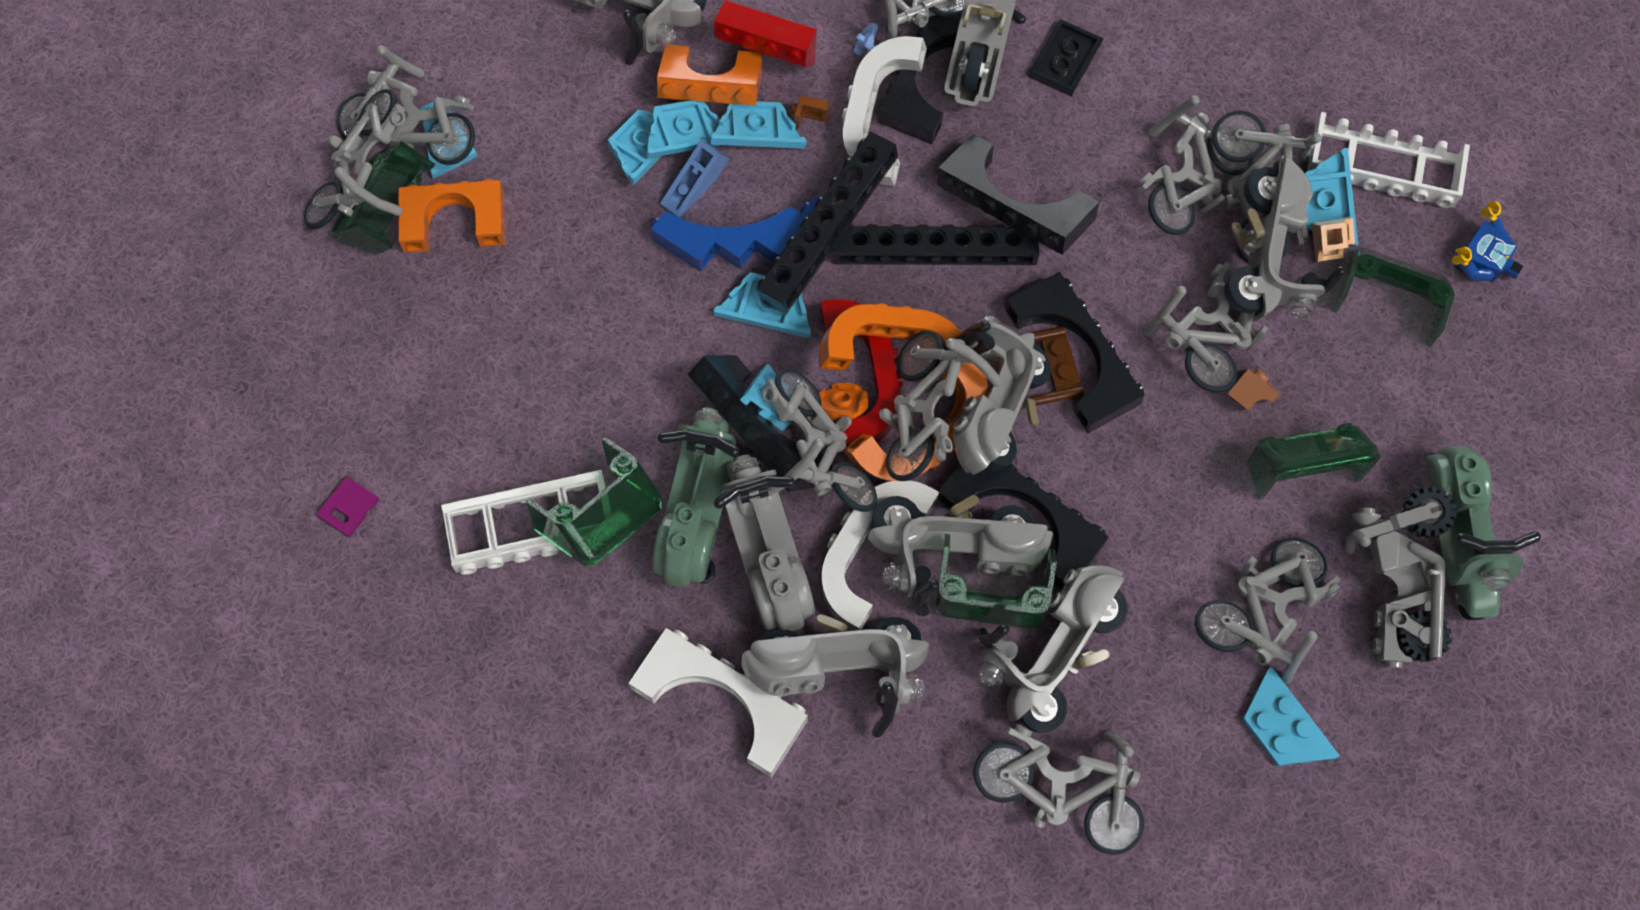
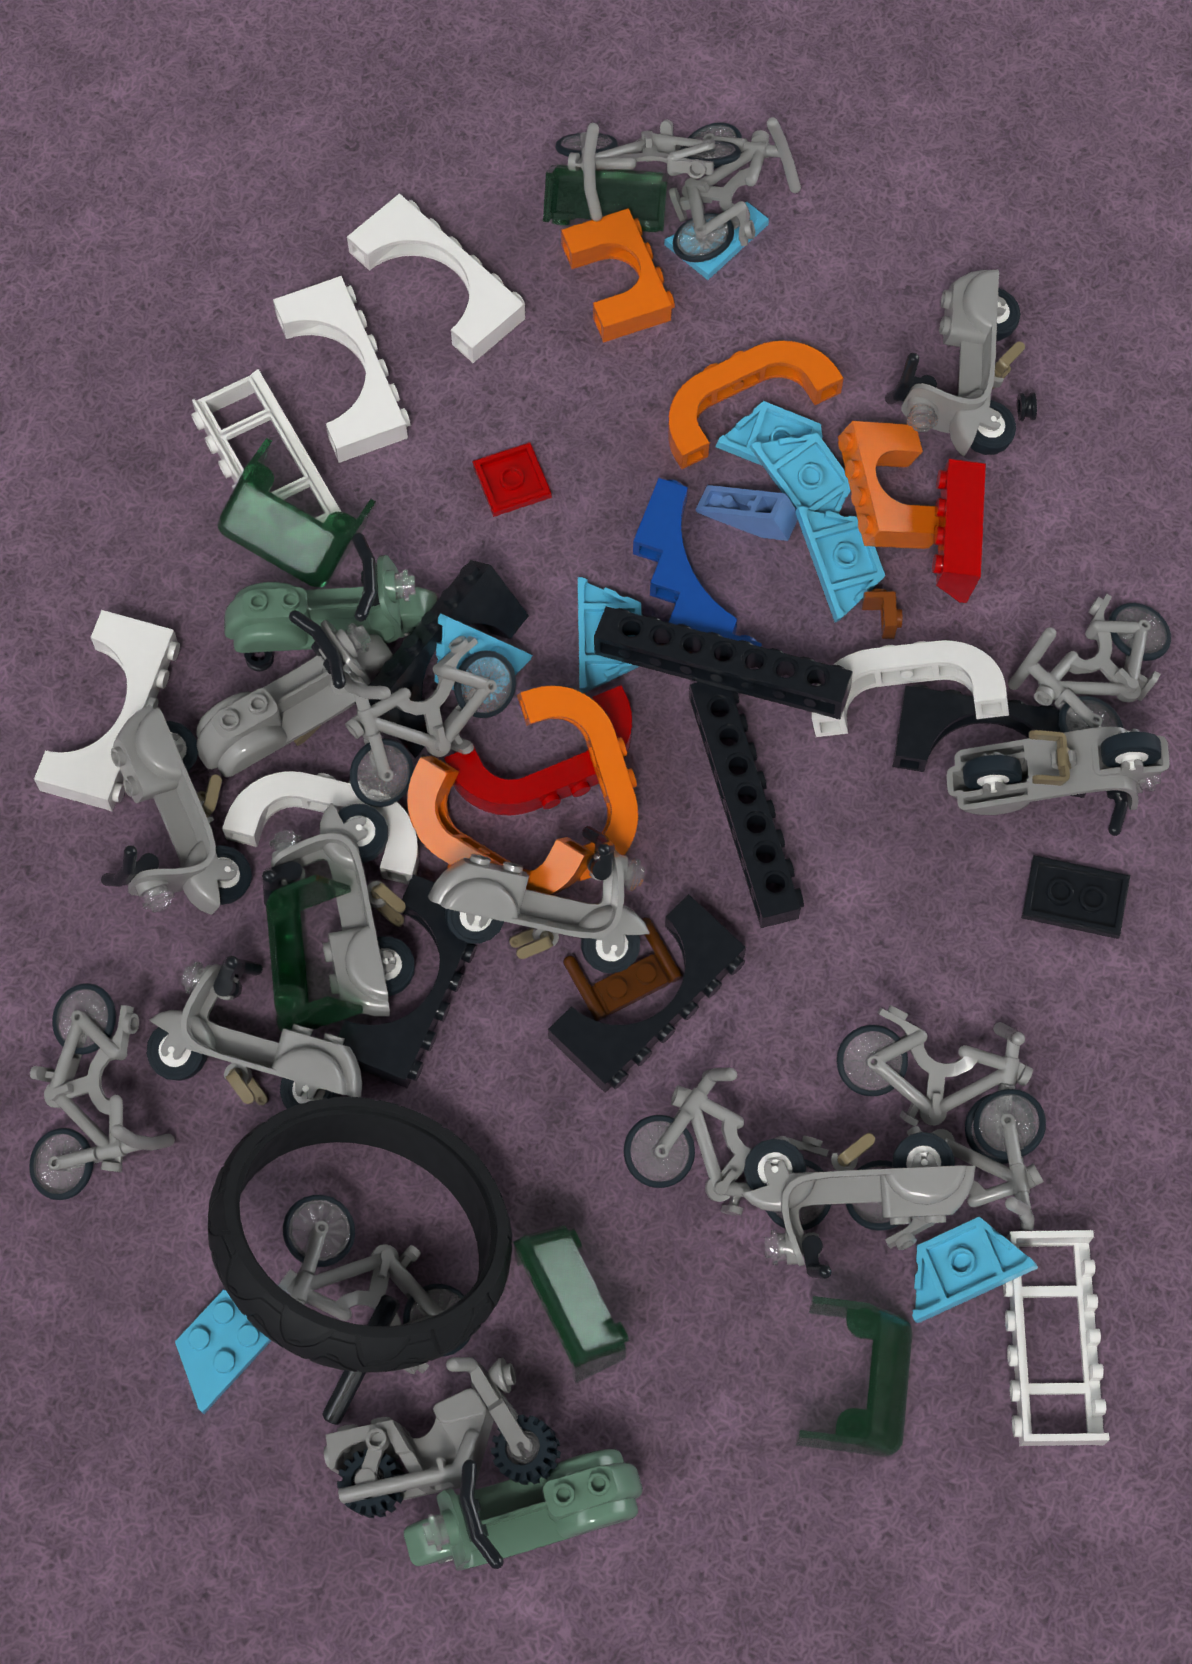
camera: 75 degrees right, 0 degrees up
magenta piece [316,476,380,538] -> none
orange tile [819,382,868,421] -> none
light blue piece [853,23,878,56] -> none
light grey piece [879,331,1002,481] -> none
black arch [937,134,1099,255] -> none
nougat brick [1228,368,1282,410] -> none
light nougat brick [1312,217,1355,262] -> none
blue torso [1452,201,1523,282] -> none
none -> black tyre [208,1097,512,1373]
none -> white arch [273,276,411,463]
none -> black axle [322,1295,400,1425]
none -> white arch [347,193,525,363]
none -> red tile [472,442,552,517]
none -> orange arch [668,341,844,470]

